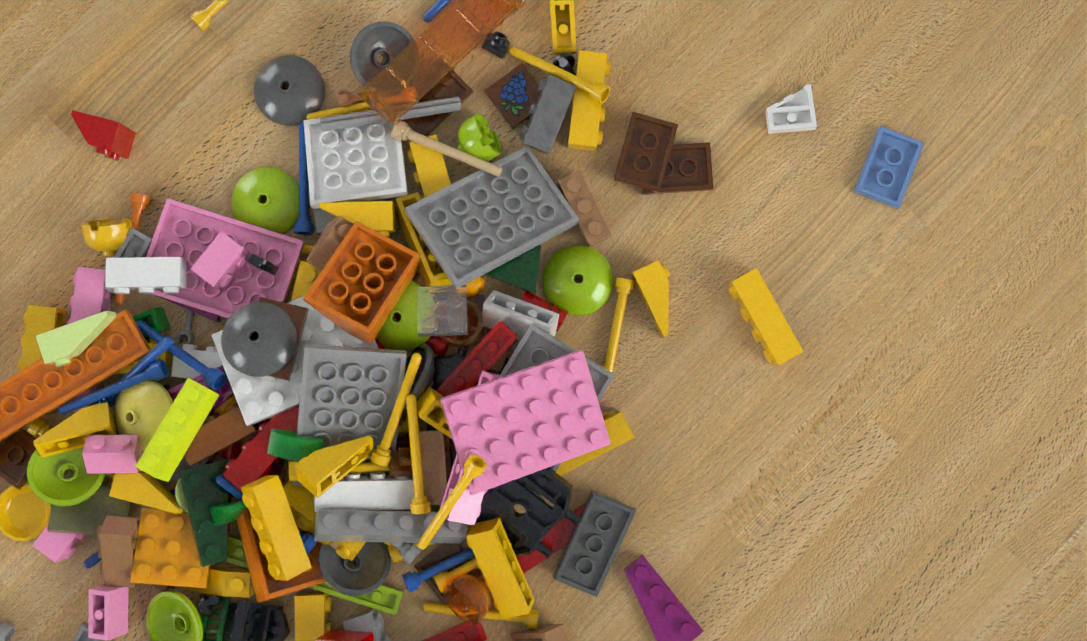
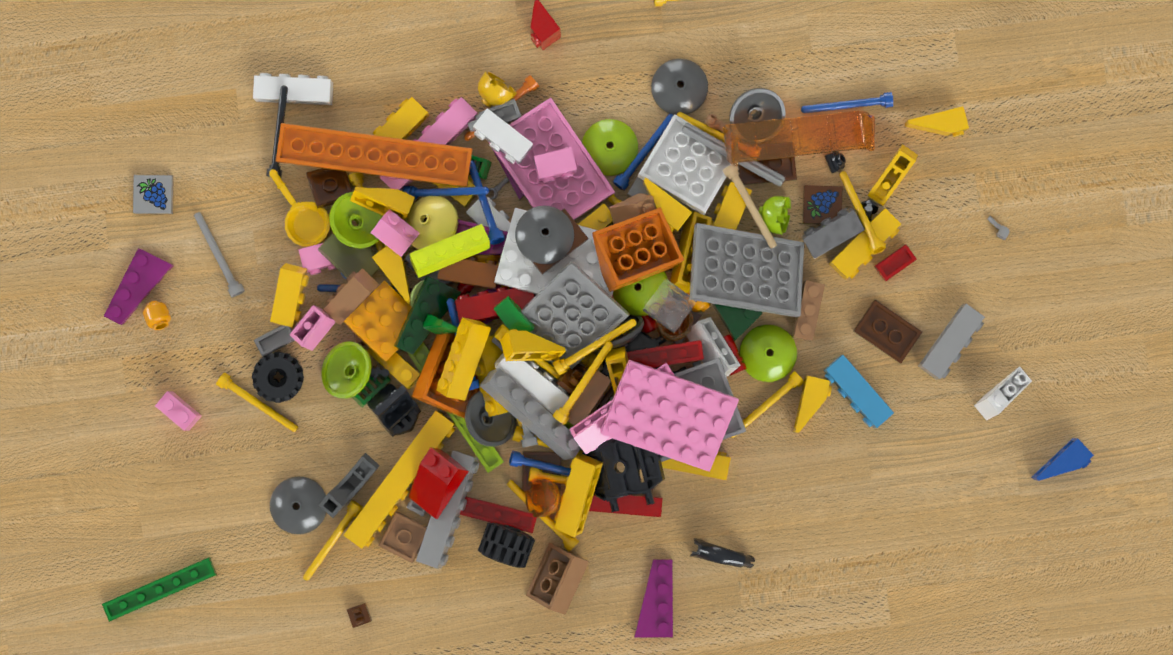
camera: 40 degrees right, 0 degrees up
yellowish green slope [35,311,117,367] -> none
blue piece [58,359,169,415] -> none
black tile [248,253,279,275] -> none
yellow piece [417,454,487,550] -> none
dark grey tile [553,490,636,597] -> none
reddish brown tile [613,112,678,194] -> none
yellow brick [728,268,804,366] -> none
white wing [765,84,817,134] -> none
medium blue tile [853,126,924,209] -> none
none -> yellow brick [270,263,309,327]
none -> black piece [690,538,755,568]
none -> dark azure brick [823,355,894,428]
none -> red tile [874,244,917,281]
none -> light grey brick [918,304,985,380]
none -> white slope [974,367,1032,420]
none -> blue slope [1031,438,1094,481]

